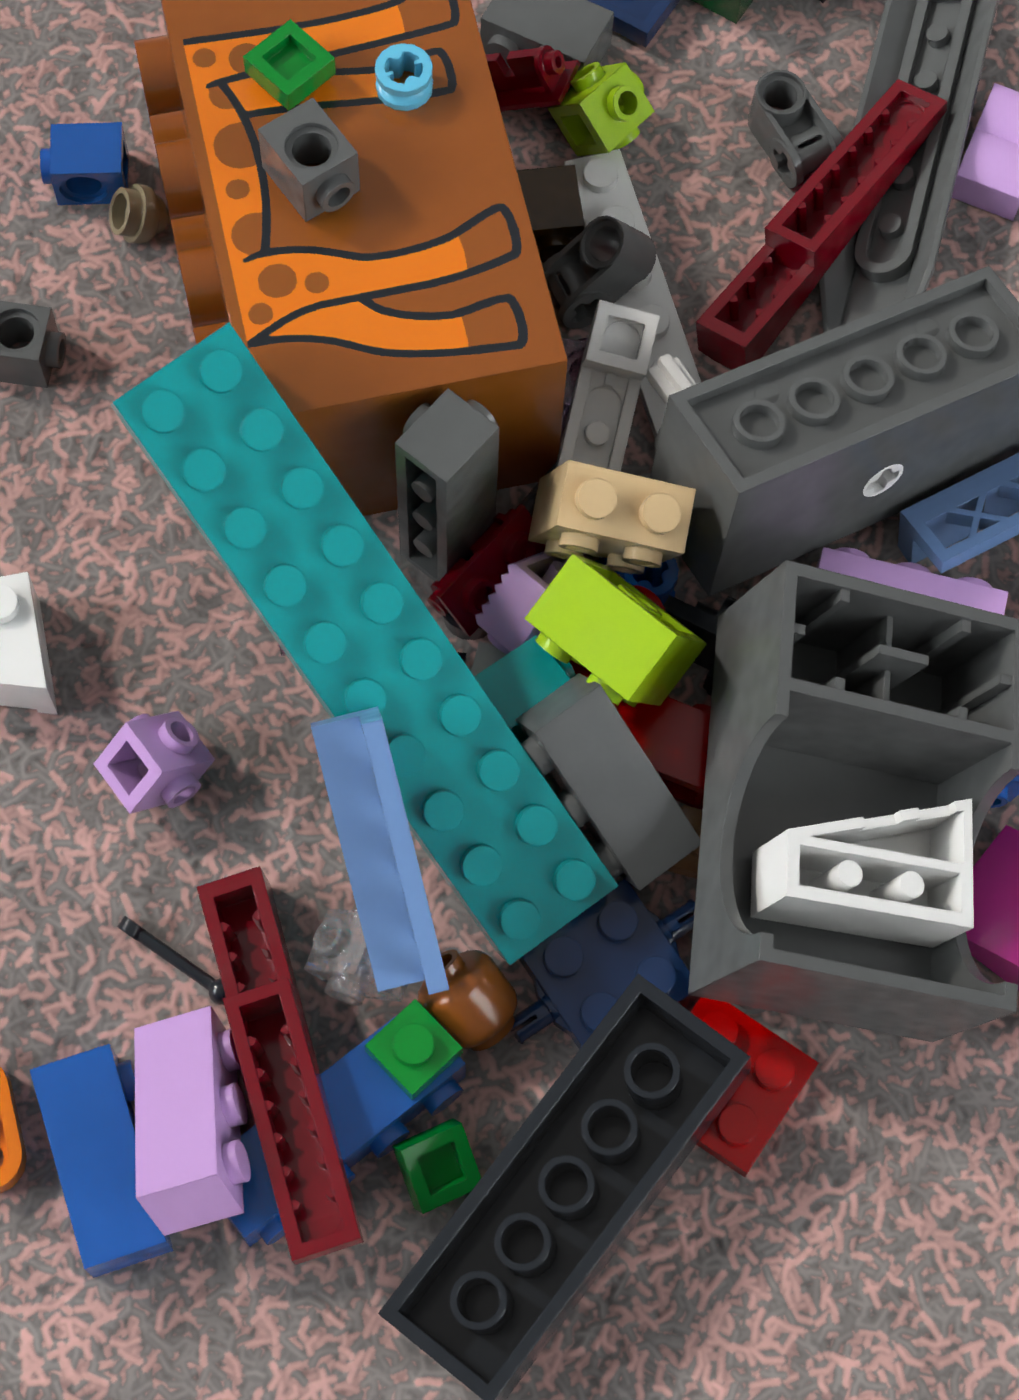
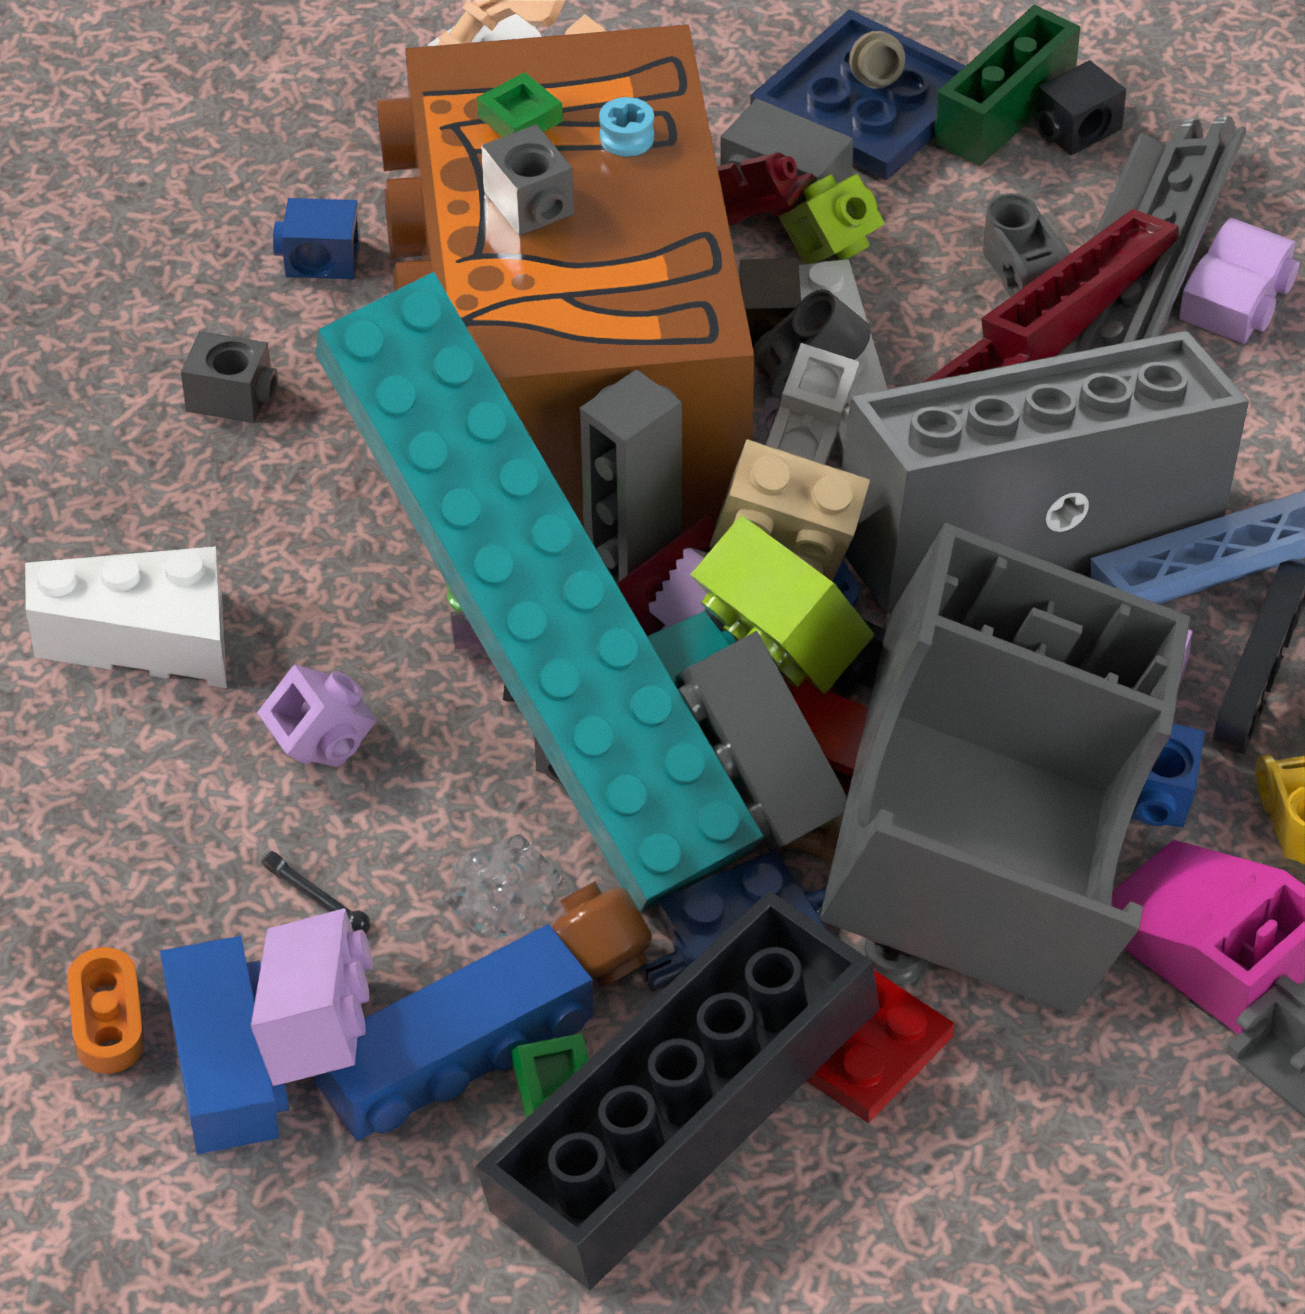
camera: 10 degrees right, 20 degrees down
dark tan plate [109,183,171,244] -> none
dark red slope [197,866,364,1265] -> none
medium blue fence [310,706,449,995] -> none
green plate [365,999,463,1101] -> none
white wedge [750,798,974,948] -> none

